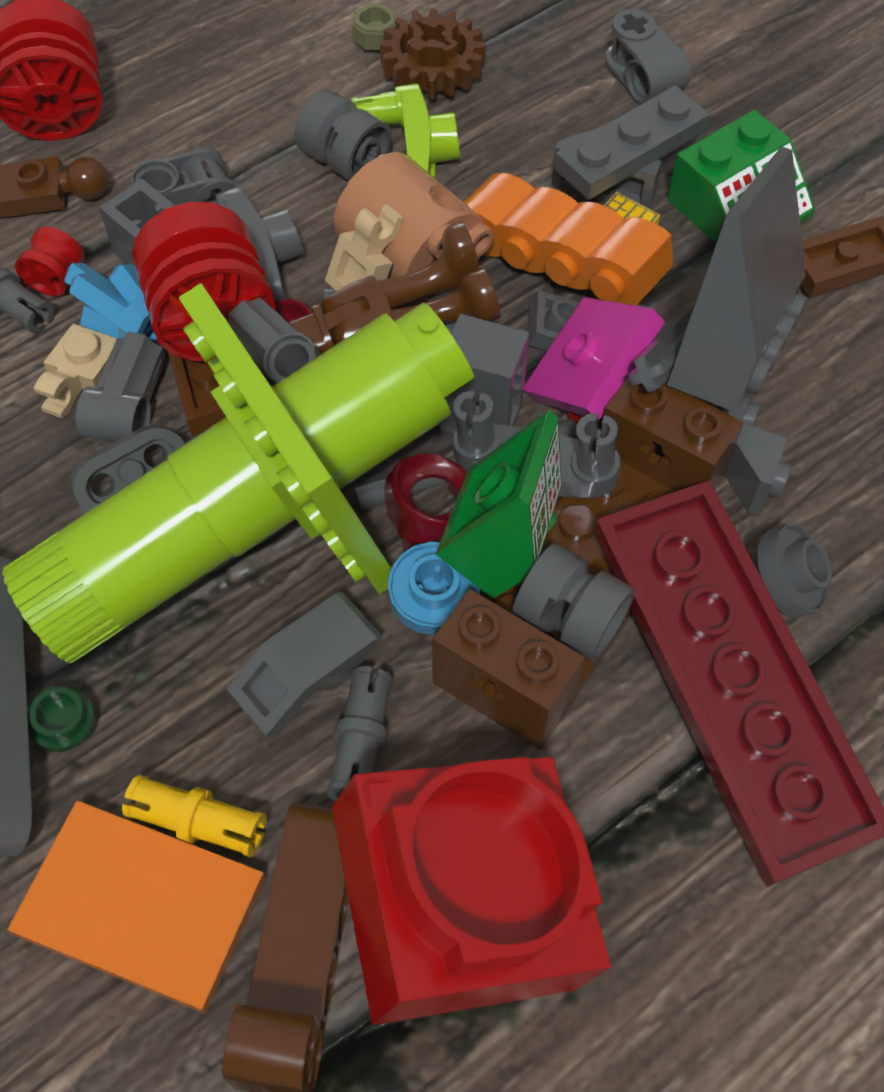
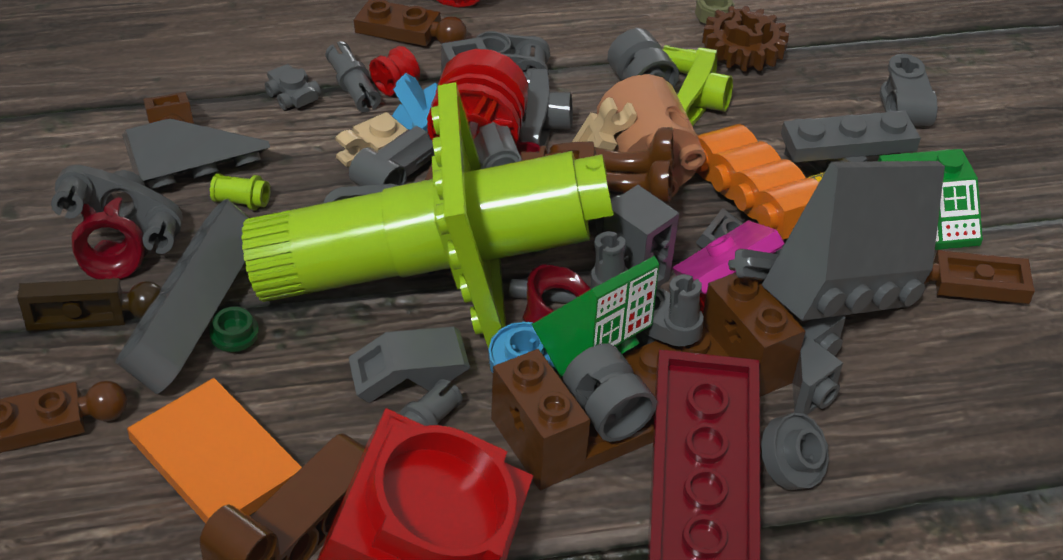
camera: 25 degrees right, 15 degrees down
yellow pin [122,775,267,857] -> none

